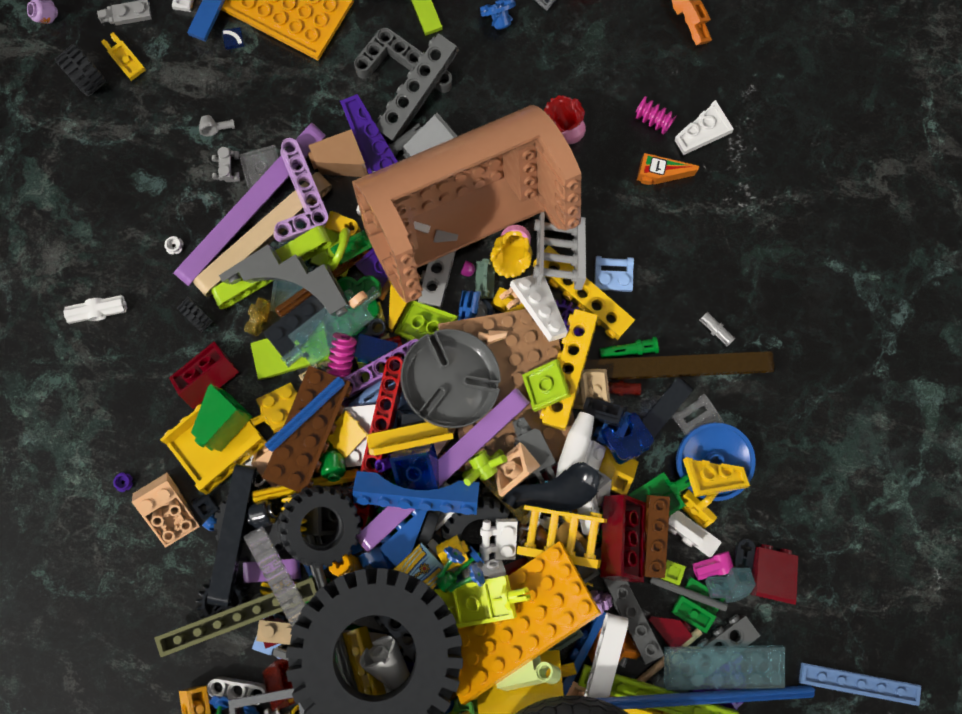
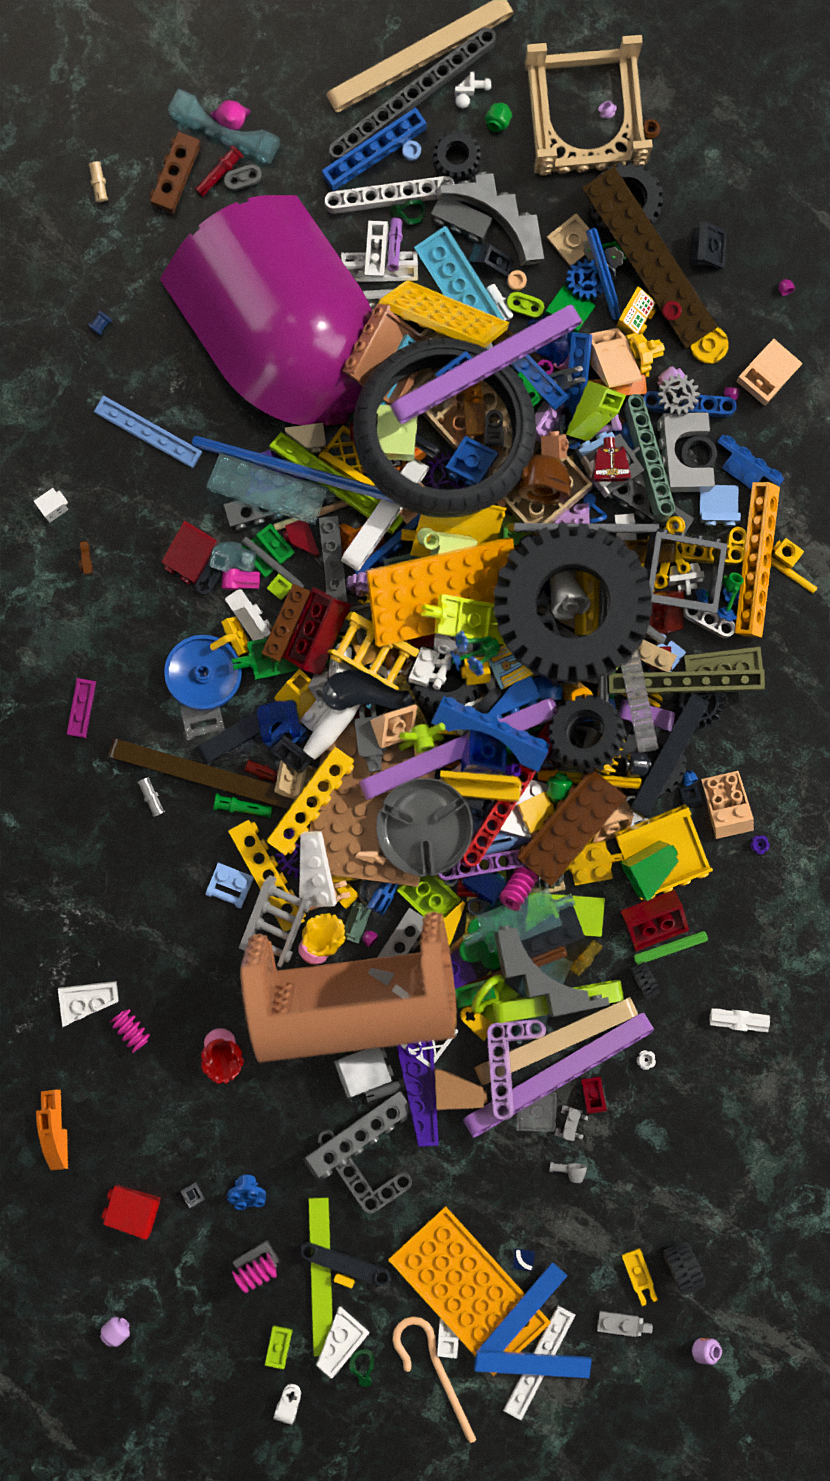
camera: 160 degrees left, 5 degrees up
blue axle [265,377,345,452] -> none
light nougat tile [348,291,368,309] -> none
lime tile [522,359,571,412] -> none
orange slope [637,153,699,185] -> none
yellow wing [683,457,750,497] -> none
none -> white brick [34,488,68,522]
none -> magenta tile [67,678,96,738]
none -> reddish brown plate [79,541,94,576]
none -> dark red slope [581,1077,607,1114]
none -> bright green axle [634,931,708,965]
none -> olive wing [684,646,763,672]

